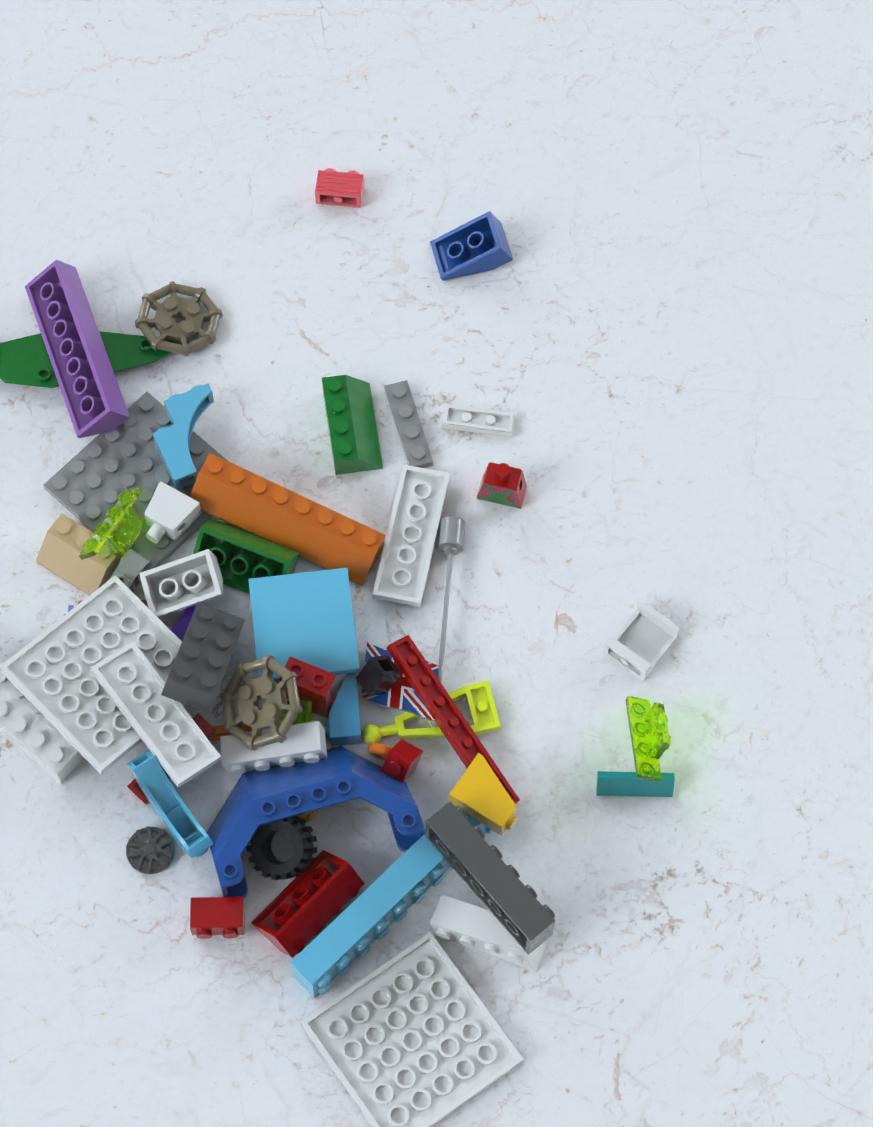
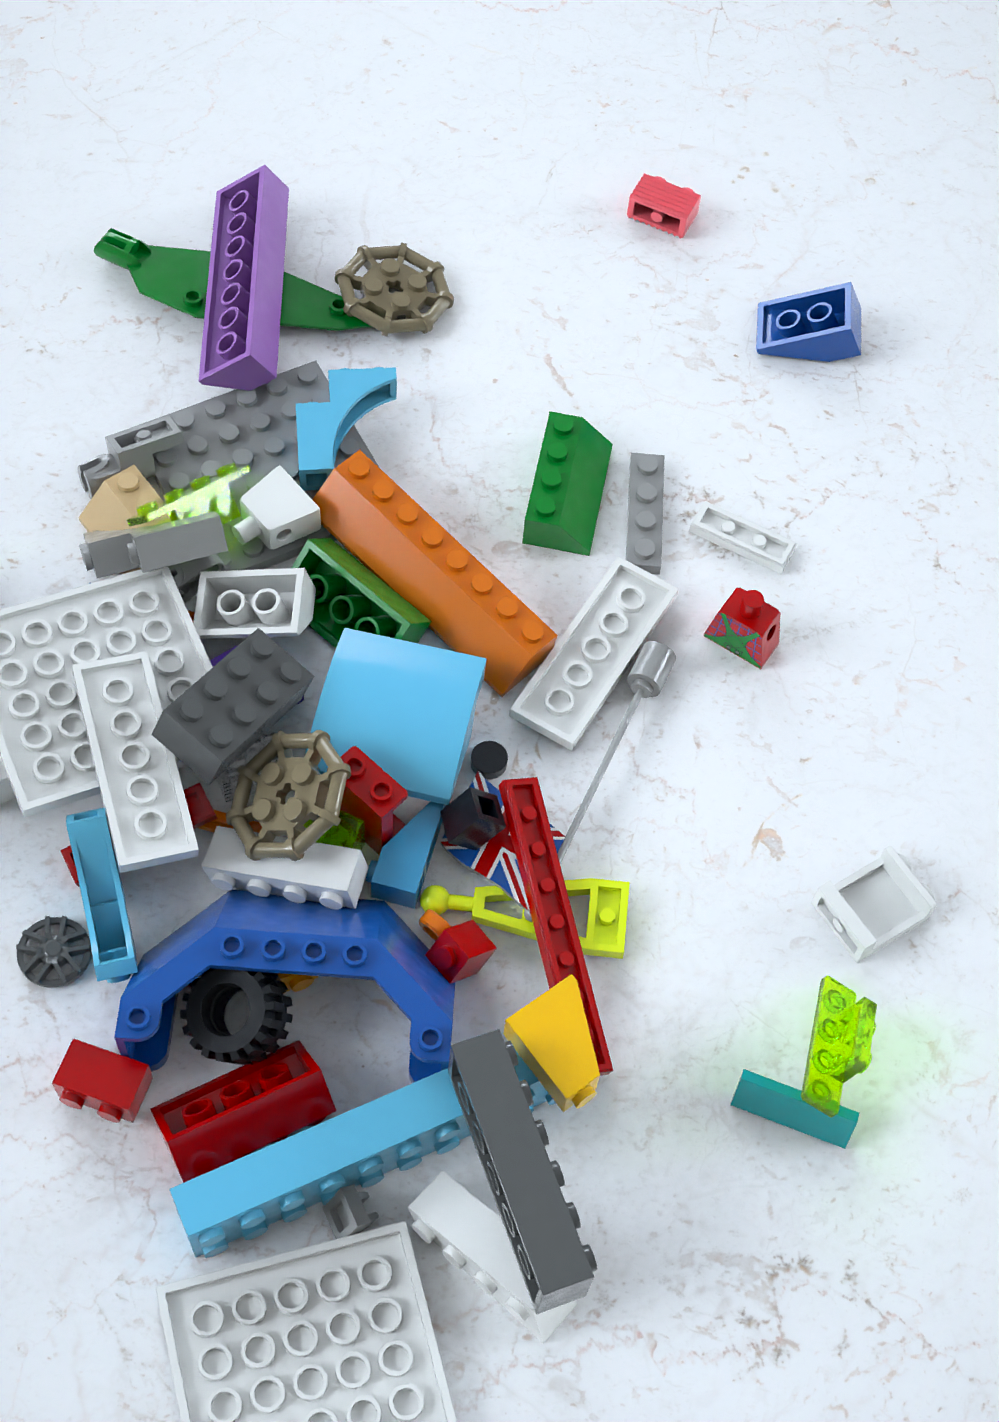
camera: 15 degrees right, 5 degrees down
none -> light grey plate [78,415,184,499]
none -> light grey arch [79,511,228,578]
none -> light grey tile [322,1185,379,1239]
none -> black tile [471,741,508,779]

